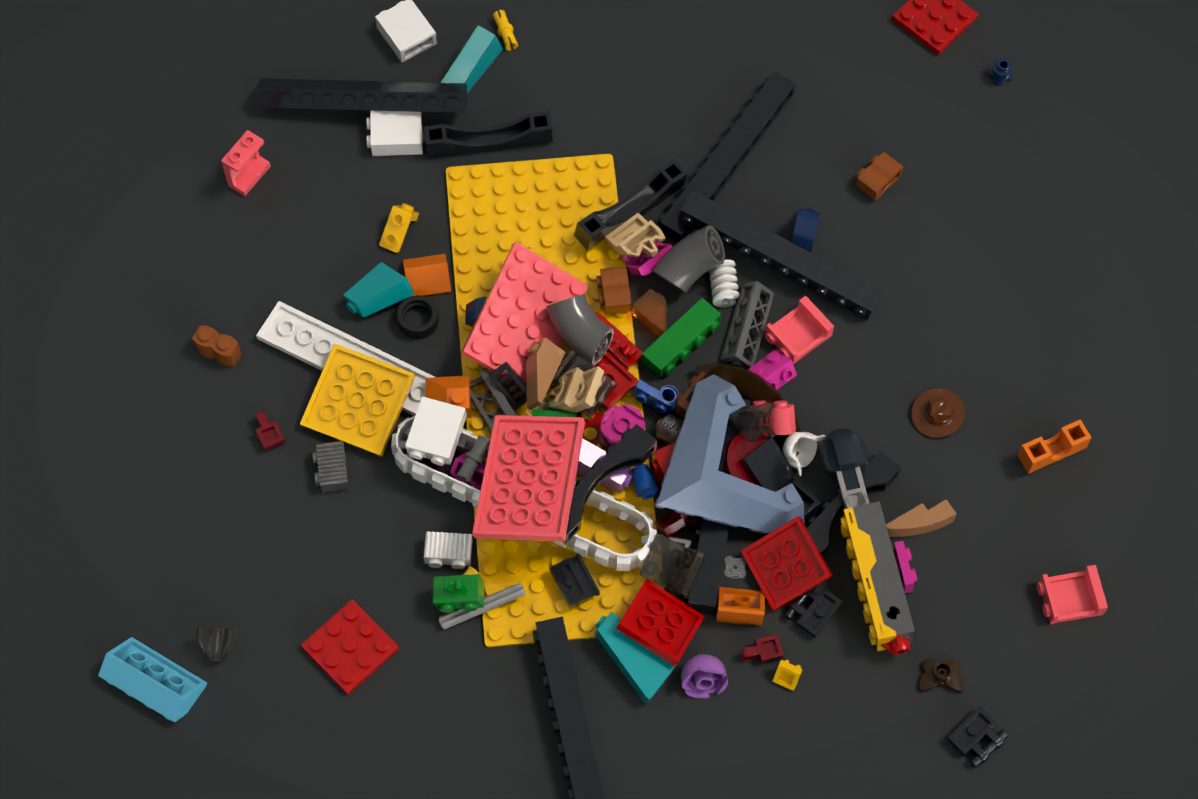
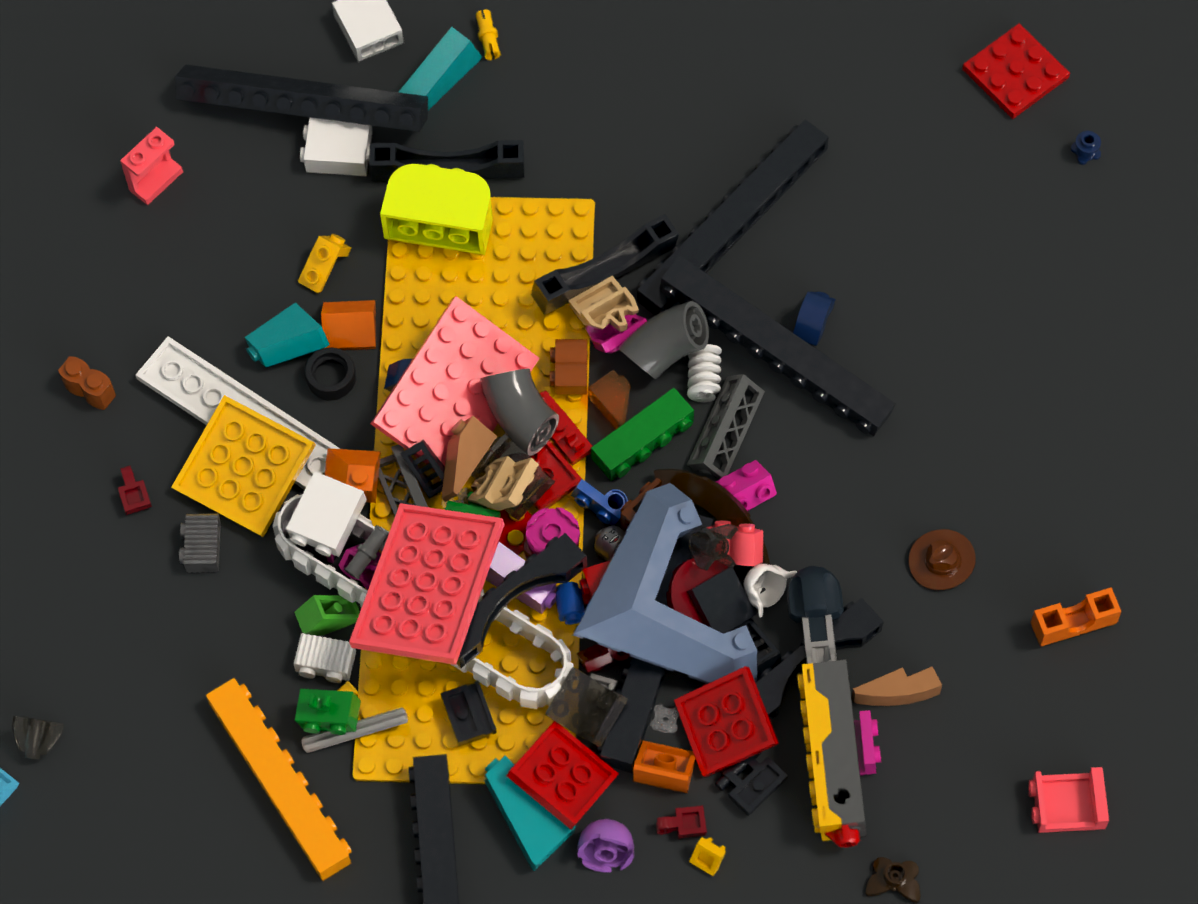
camera: 10 degrees right, 0 degrees up
red plate [301,599,399,695] -> none
coral panel [764,296,834,364] -> none
dark orange brick [856,152,904,200] -> none
none -> light orange brick [206,678,352,881]
none -> bright green slope [294,595,360,636]
none -> neon yellow brick [380,164,493,255]

